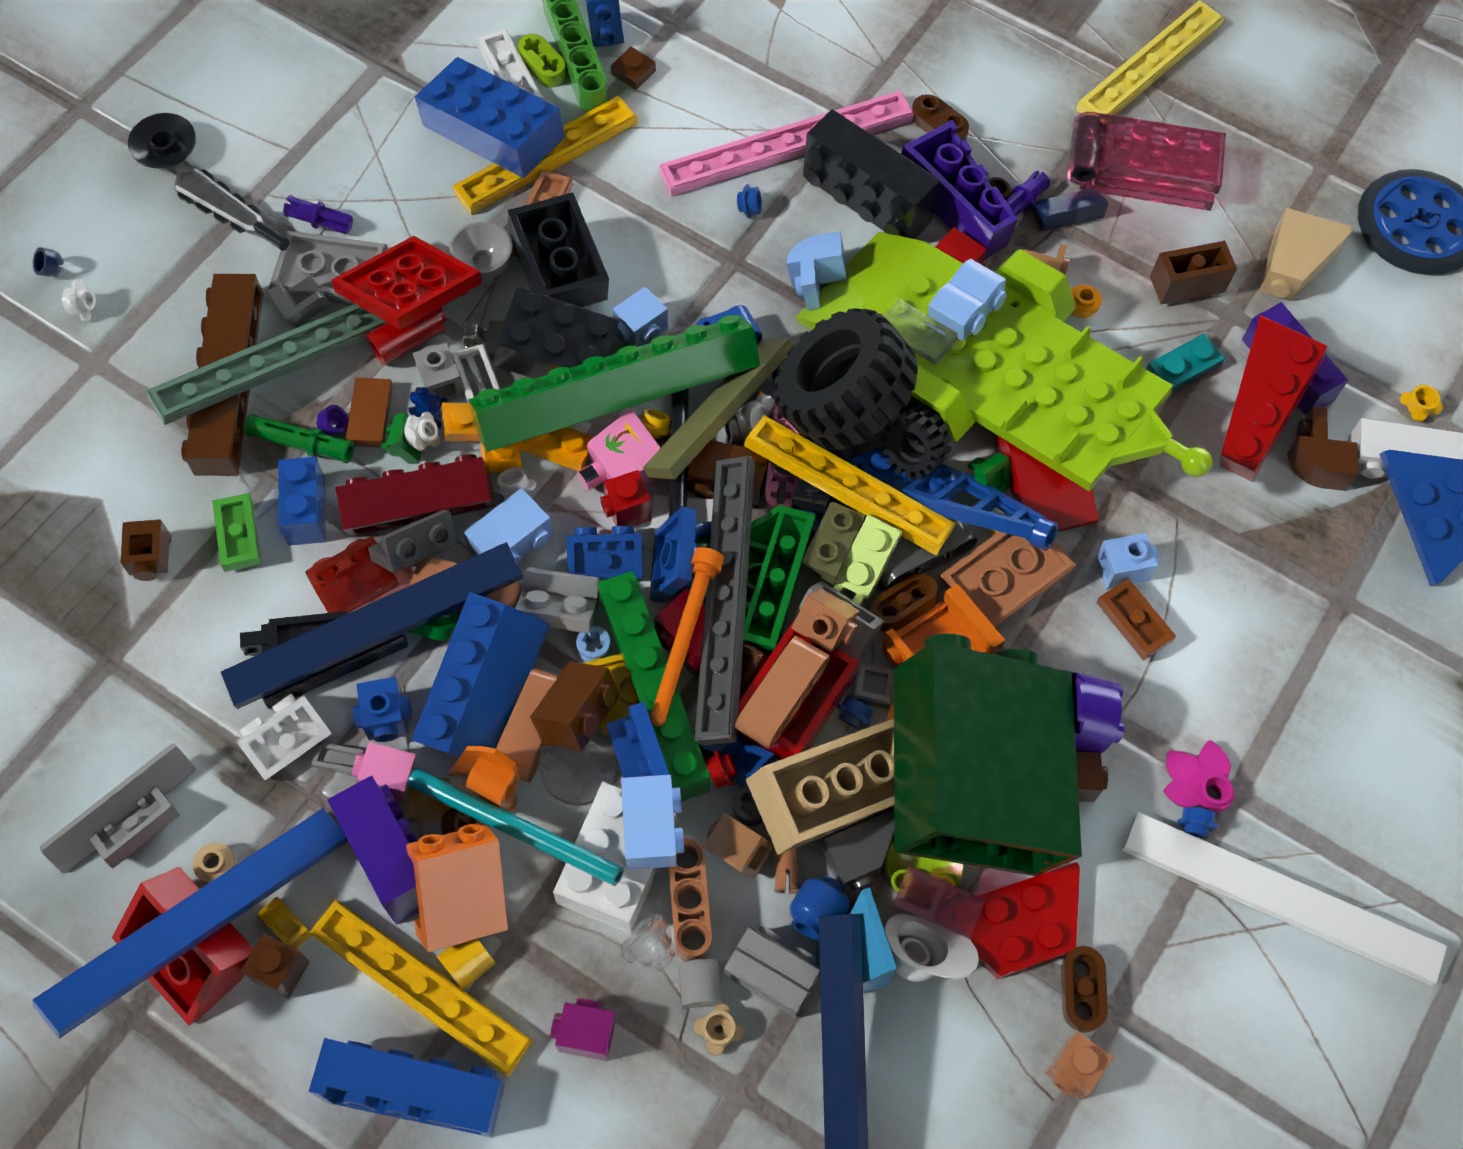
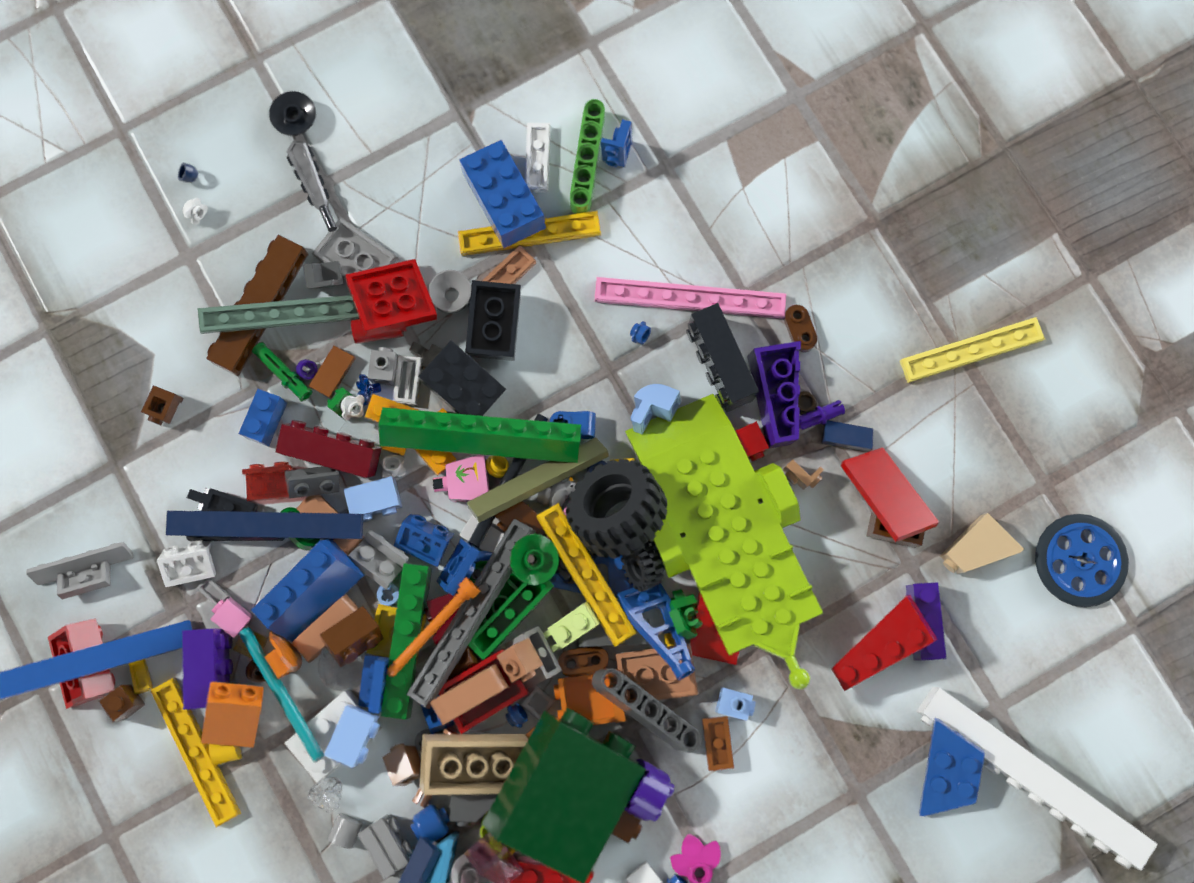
camera: 30 degrees right, 15 degrees up
tan plate [193,843,235,883] -> none
bright green plate [212,493,262,572] -> none
dark purple axle [283,195,353,234] -> none
blue wedge [308,1038,505,1138] -> none
blue brick [353,676,413,742] -> none
lime beam [518,34,566,87] -> none
magenta brick [550,998,616,1061] -> none
red brick [600,470,652,526] -> none
reddish brown plate [611,46,656,90] -> none
light blue brick [613,286,668,347] -> none
nougat beam [669,838,712,962] -> none
tan plate [694,1004,744,1056] -> none
red plate [705,750,738,789] -> none
olive bracket [802,502,865,588] -> none
clear tile [884,299,957,365] -> none
light blue brick [928,259,1007,341] -> none
clear pink hinge [1067,112,1226,211] -> none
light orange plate [1071,285,1102,318] -> none
teal plate [1146,333,1225,393] -> none
reddish brown brick [1287,406,1358,491] -> none
yellow plate [1400,385,1443,422] -> none
none -> green dish [510,534,559,585]
none -> dark grey beam [592,669,702,751]
none -> green tile [669,607,703,640]
none -> tile [841,447,939,542]

